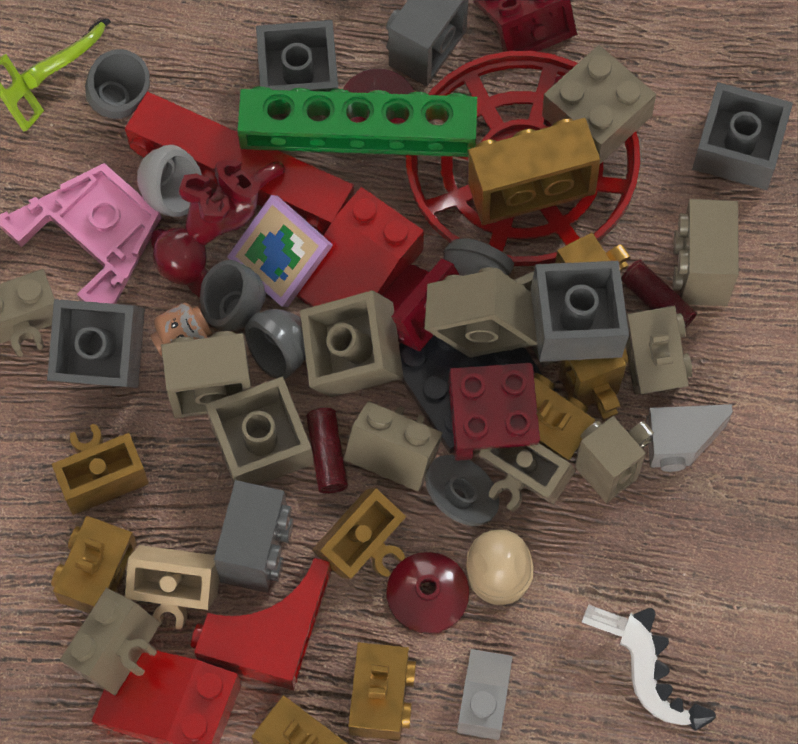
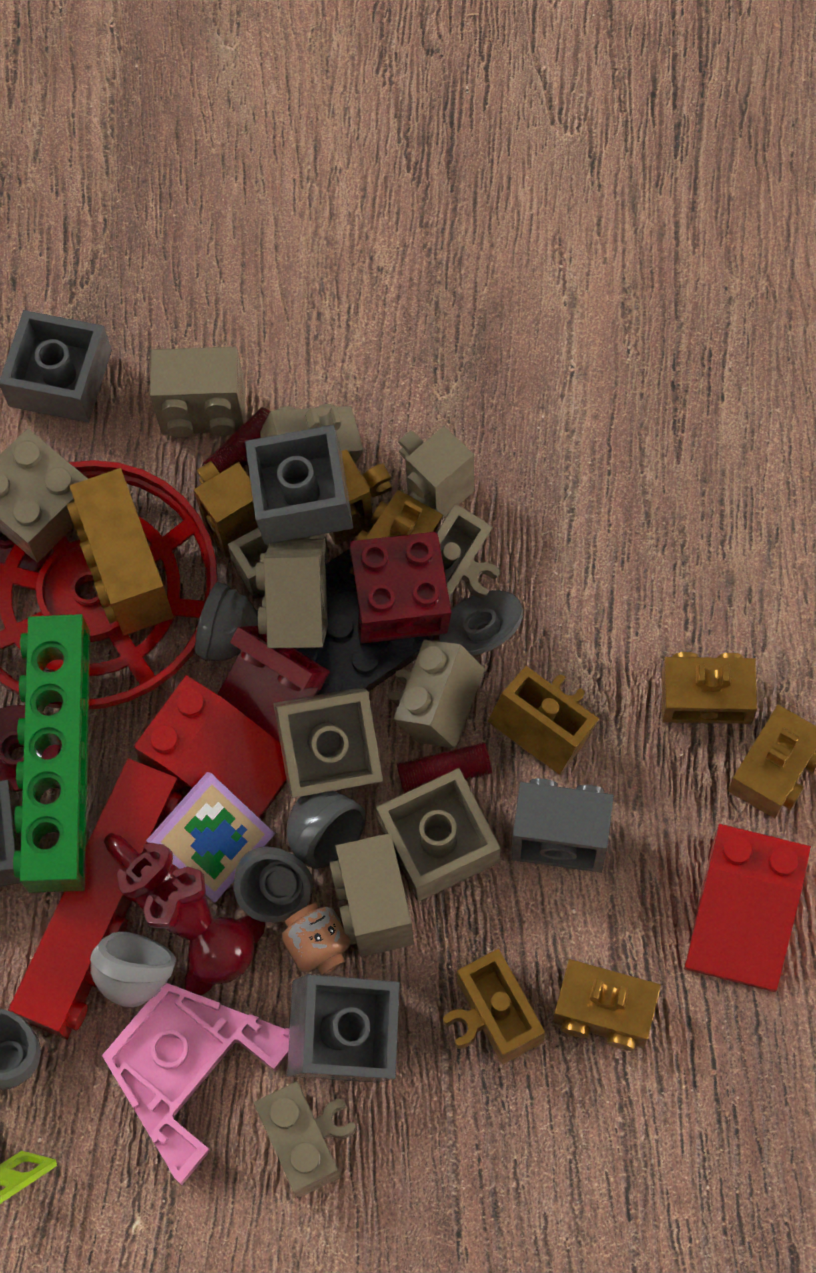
camera: 90 degrees left, 0 degrees up
dark tan brick [60,588,161,695] -> none
tan brick [125,545,219,630] -> none
red arch [191,557,331,691] -> none
dark red dish [386,552,469,634] -> none
light grey slope [457,649,512,740] -> none
tan hat [466,530,533,605] -> none
white piece [582,605,716,731] -> none
light grey slope [646,404,733,472] -> none

